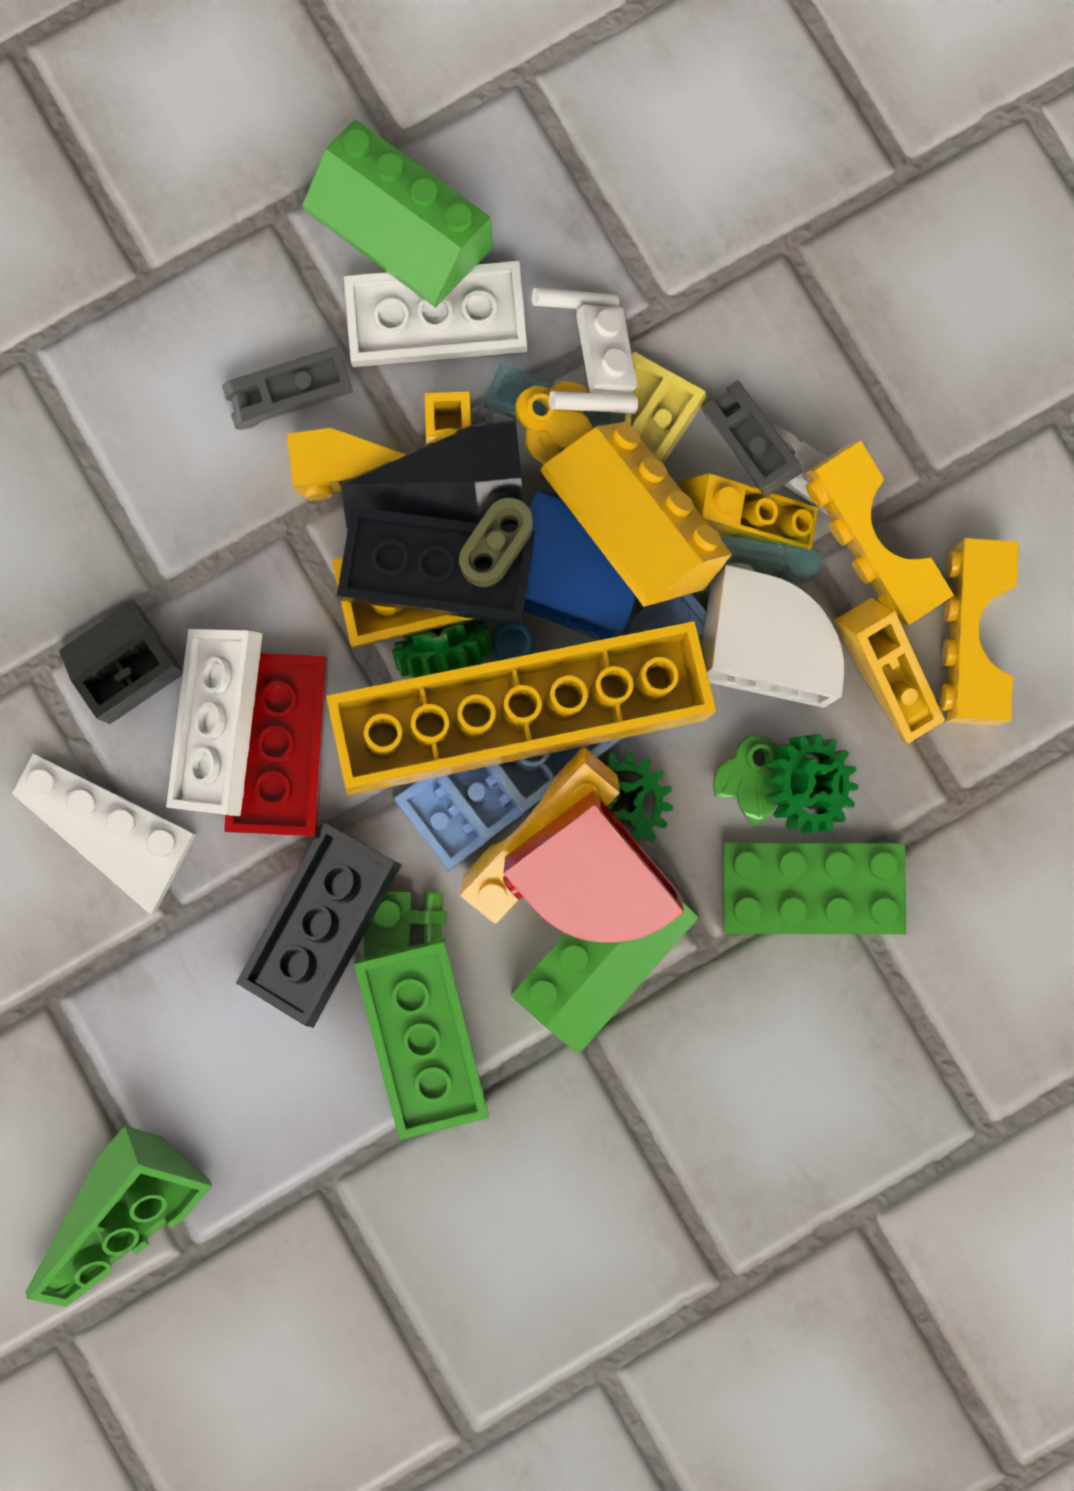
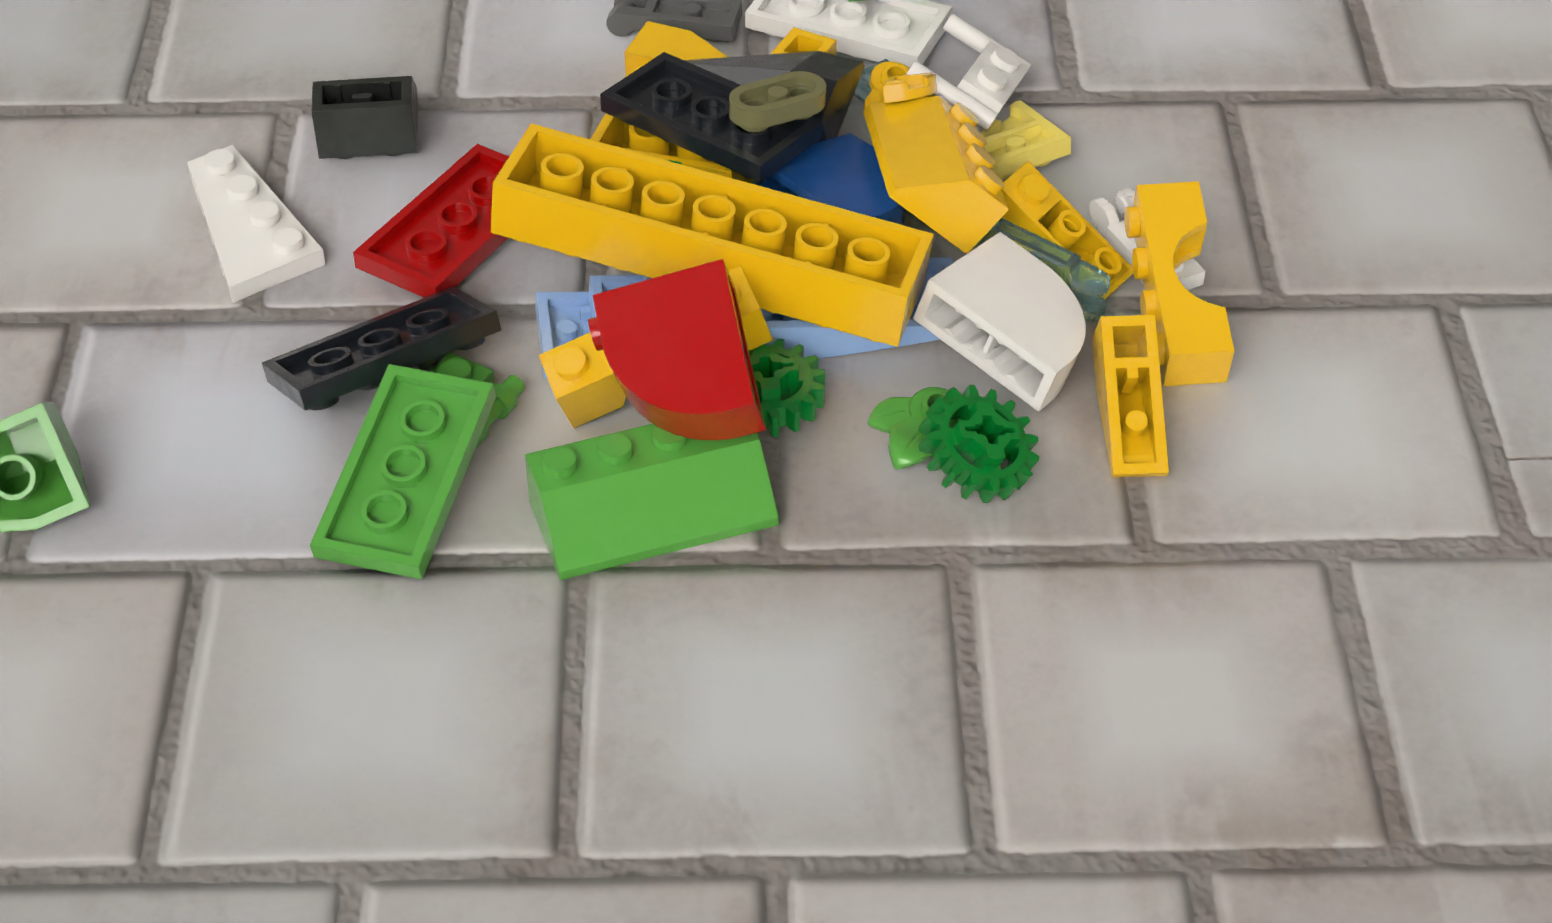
camera: 30 degrees right, 40 degrees down
white plate [166,629,263,816] -> none
dark grey plate [701,380,803,497] -> none
bright green plate [722,843,906,935] -> none
yellow arch [940,538,1019,726] -> none
none -> yellow tile [883,72,937,103]

